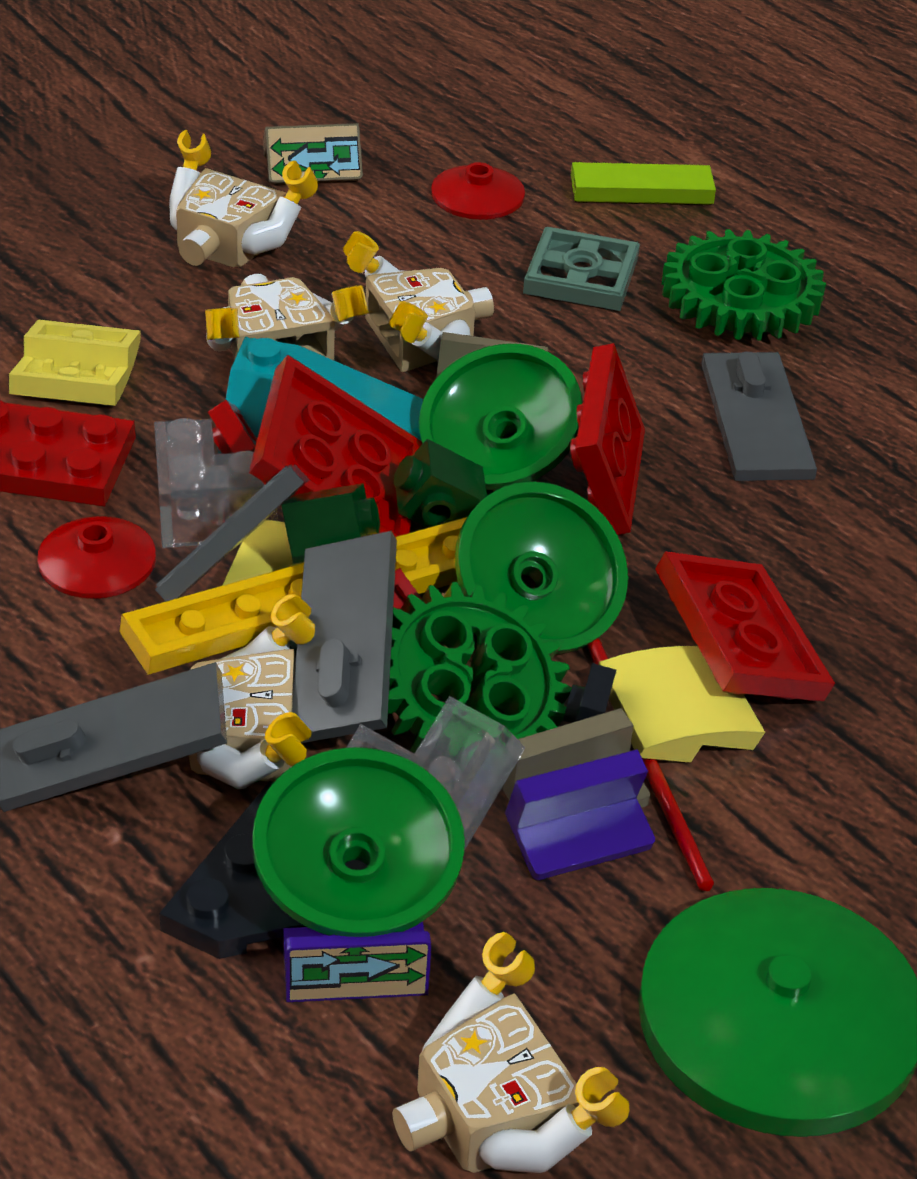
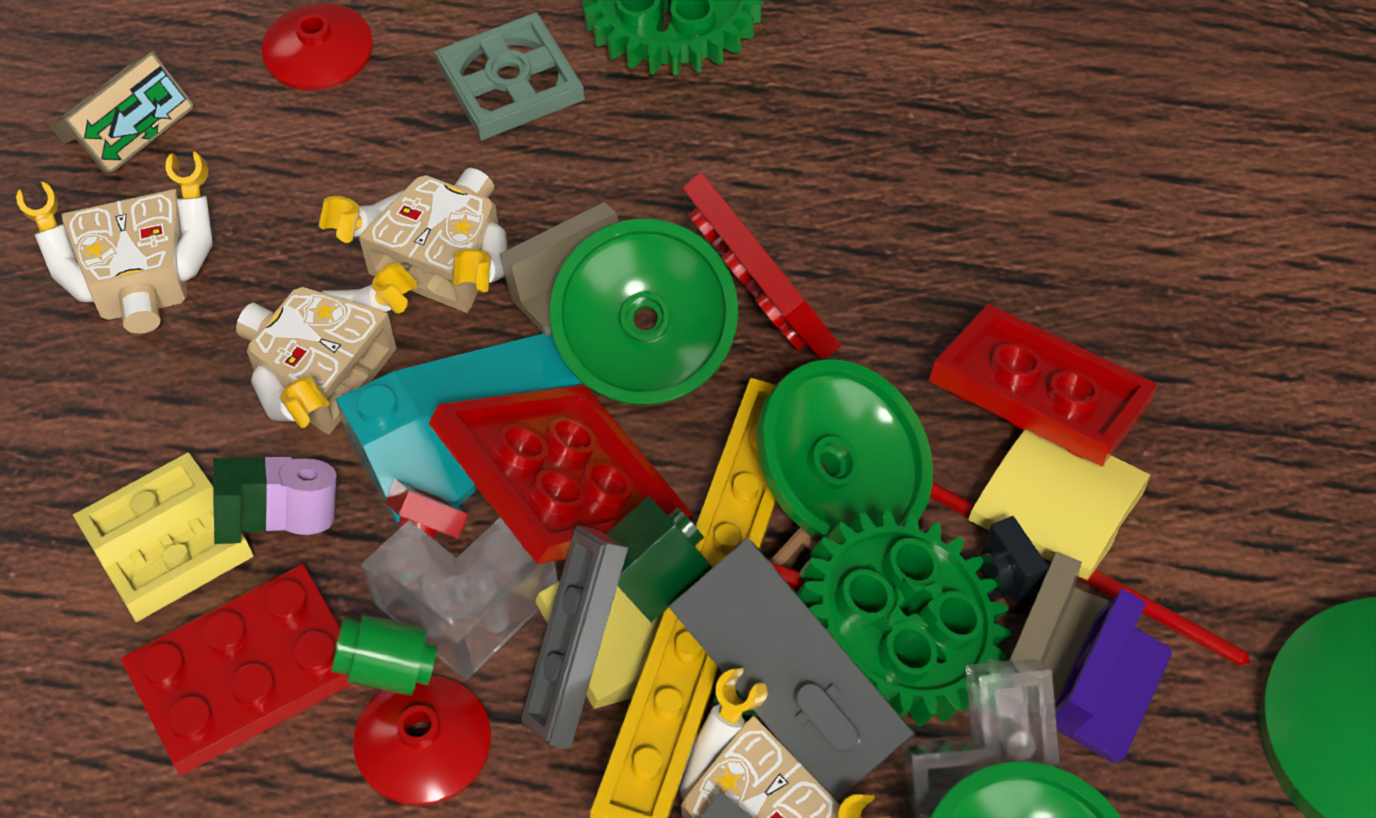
camera: 35 degrees left, 15 degrees up
dark green brick [393,439,487,528] -> none
dark grey piece [701,351,817,481] -> none
none -> leg [213,457,336,545]
none -> green brick [331,614,437,696]

